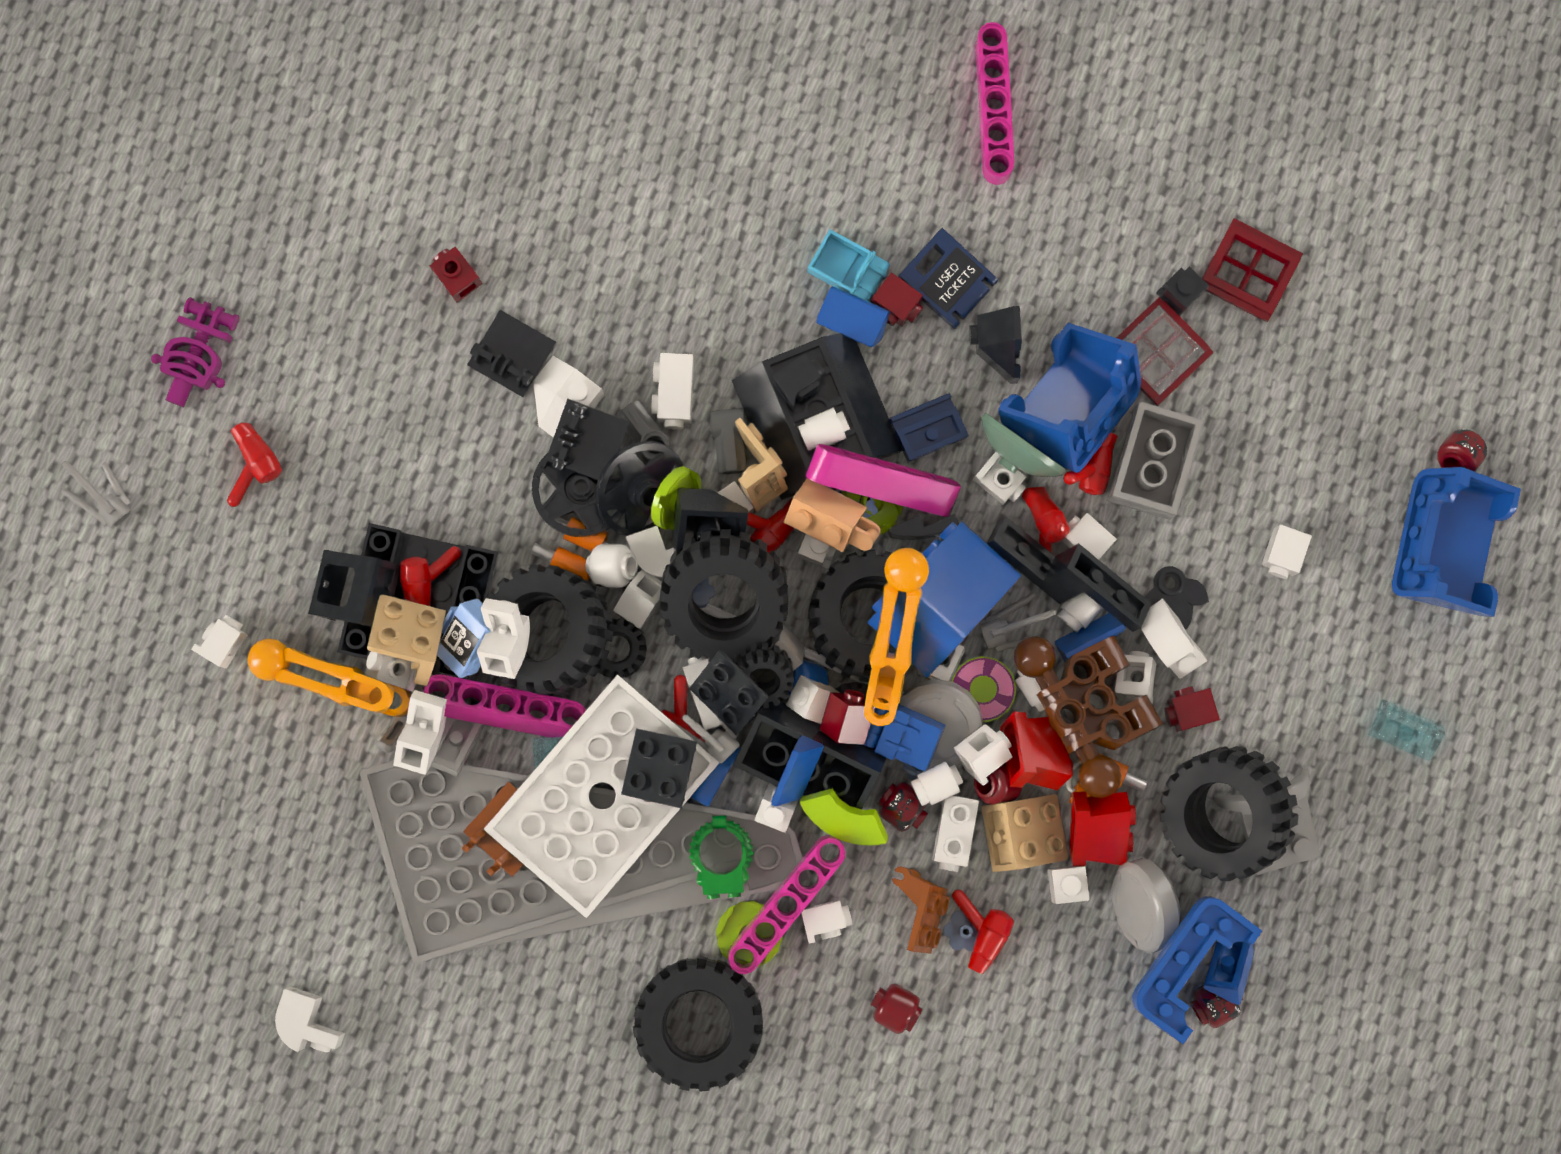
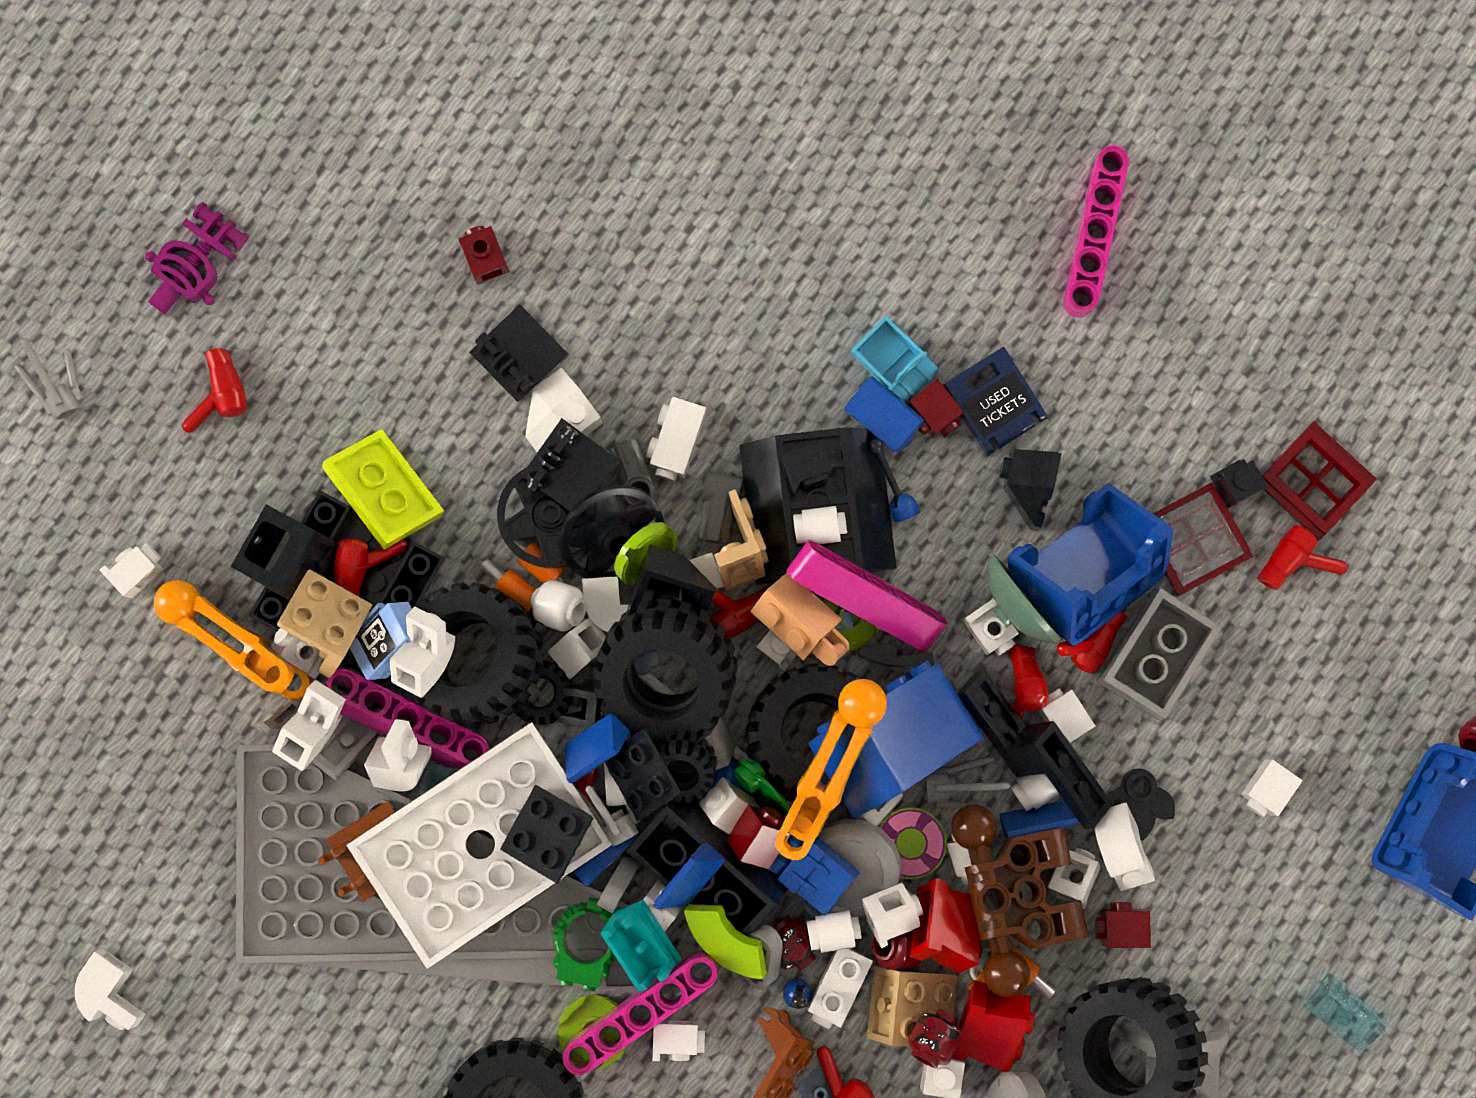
camera: 15 degrees right, 0 degrees up
dark blue plate [889,393,969,463] -> none
none -> neon yellow plate [322,429,444,550]
none -> white brick [364,719,432,791]
none -> black window [560,682,606,728]
none -> blue slope [565,713,630,783]
none -> light grey beam [597,853,640,914]
none -> teal hinge [600,900,682,992]
none -> green plate [733,758,790,816]
none -> light grey beam [745,925,783,990]
none -> blue hinge [783,978,812,1009]
none -> hinge [869,439,921,523]
none -> dark red head [908,1009,963,1069]
none -> red piece [1257,525,1348,590]

